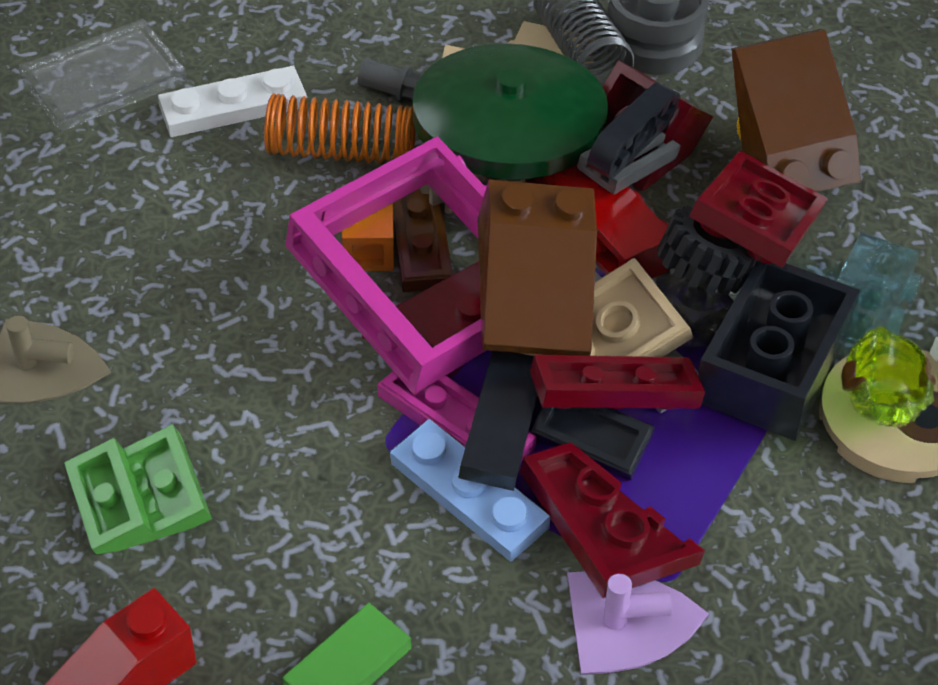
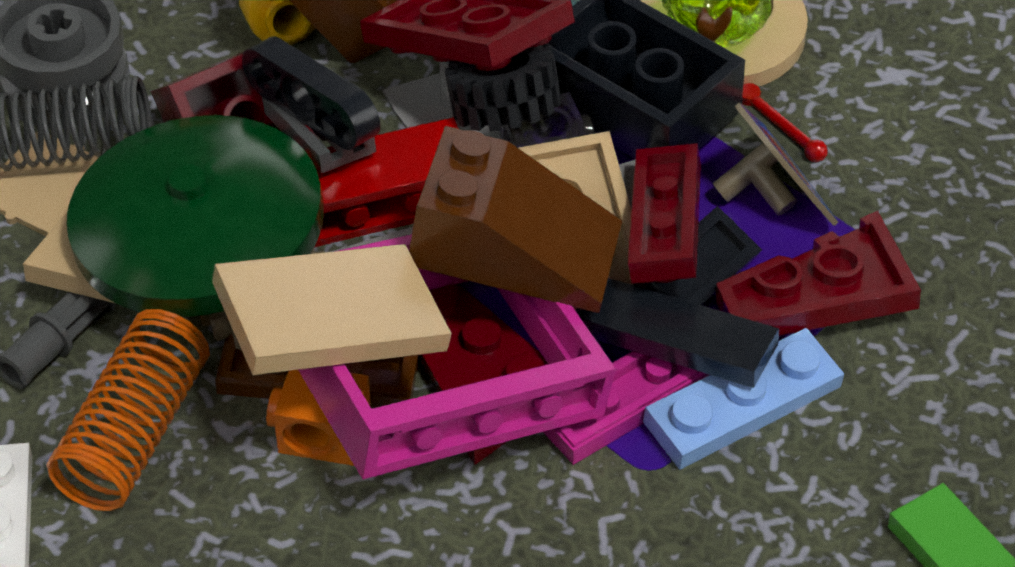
camera: 75 degrees left, 0 degrees up
lavender shield [567,571,709,675] -> none
none -> tan tile [212,244,452,375]
none -> dark tan shield [713,103,839,226]
none -> red hinge [742,83,828,163]

